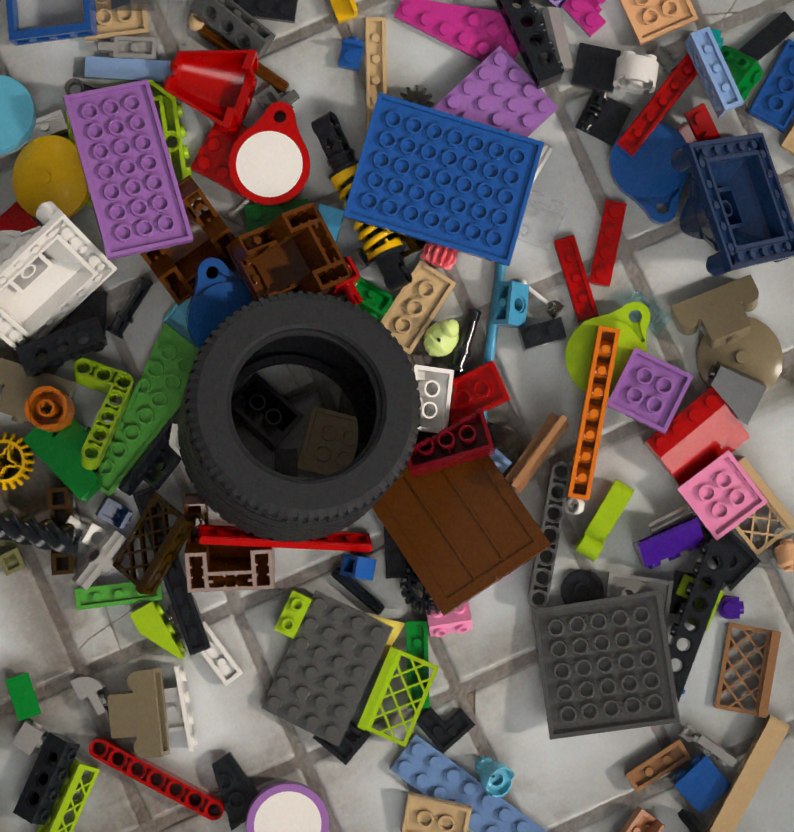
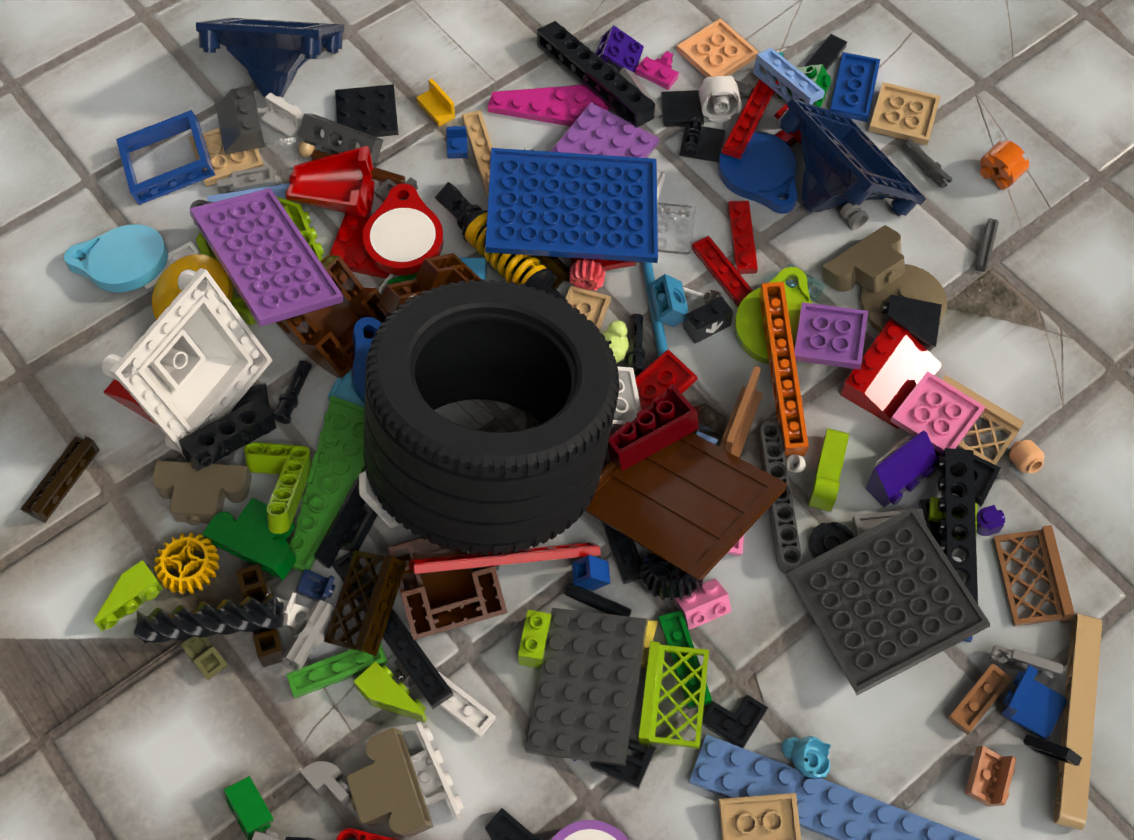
camera: 10 degrees left, 25 degrees down
orange brick [25,386,75,432] -> none

